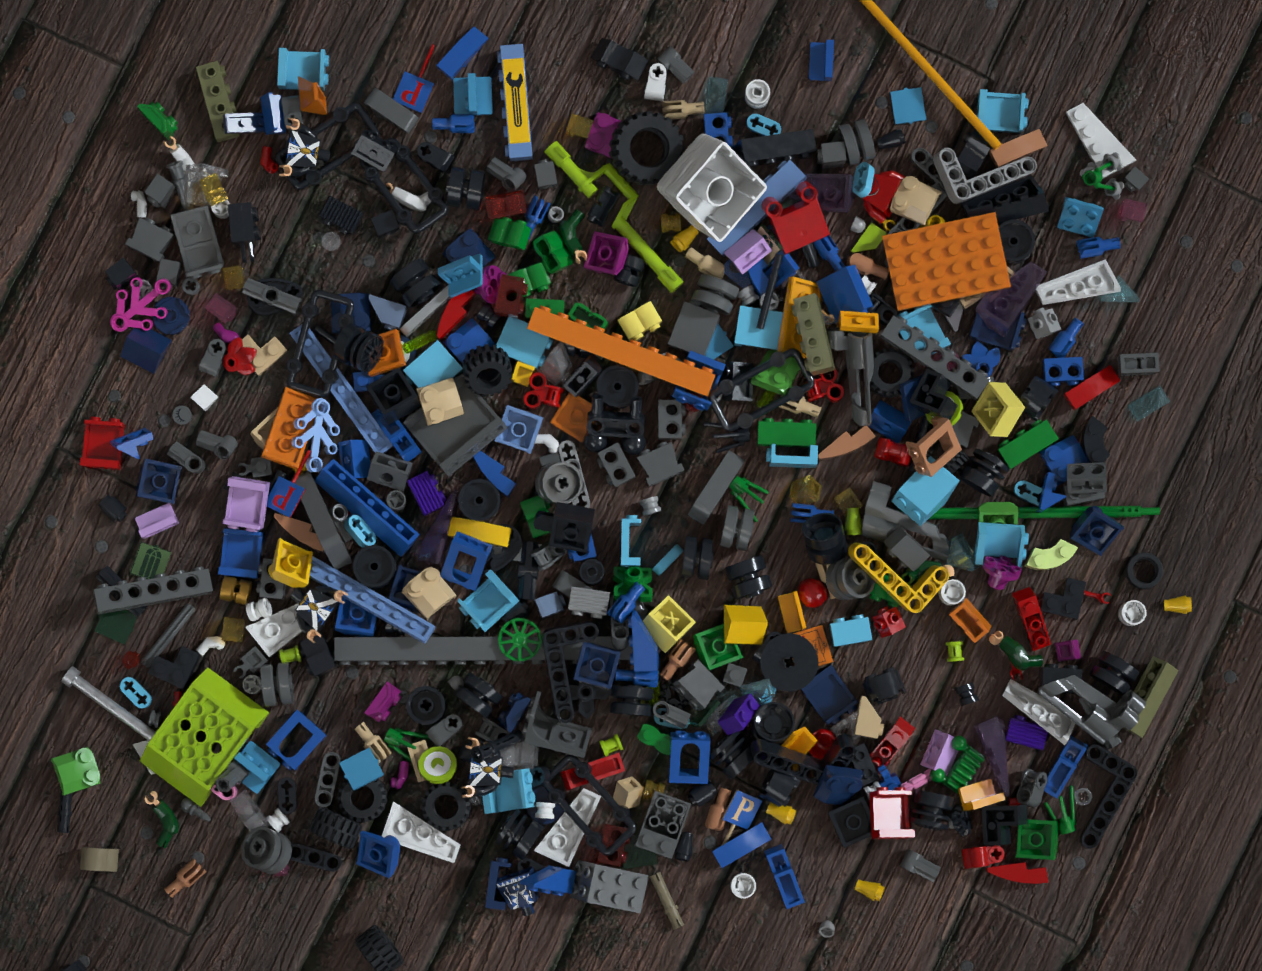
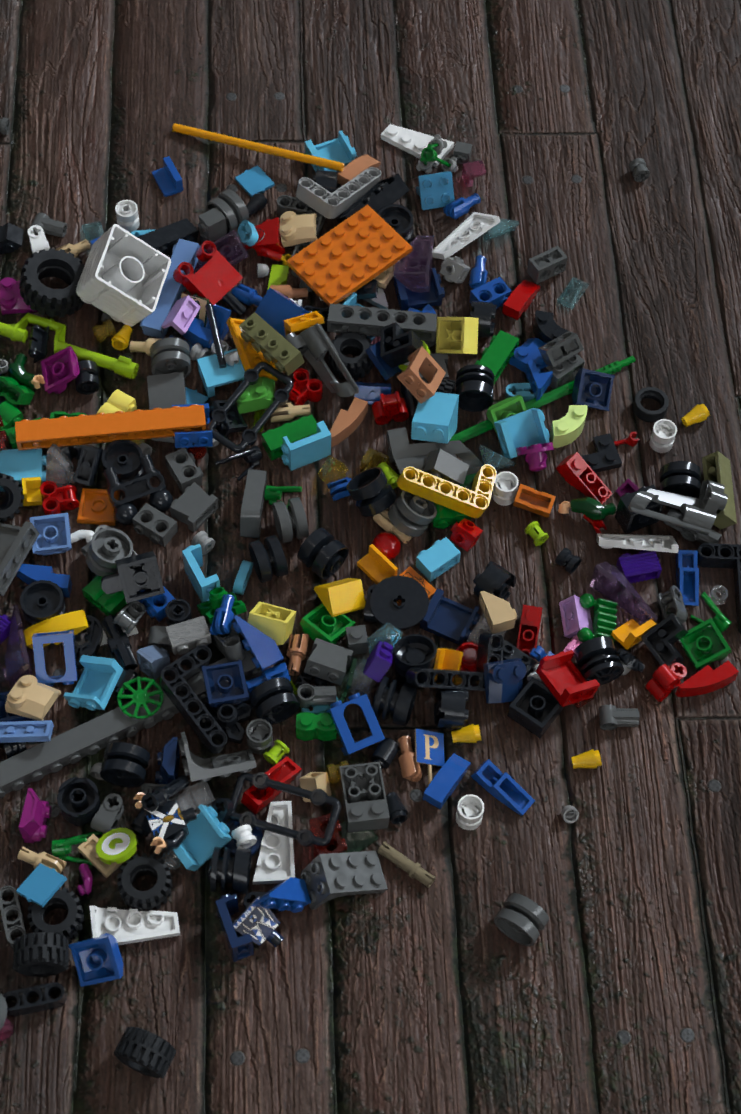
camera: 30 degrees left, 25 degrees down
none -> light grey hinge [223,351,239,366]
none -> dark grey wheel [246,719,273,754]

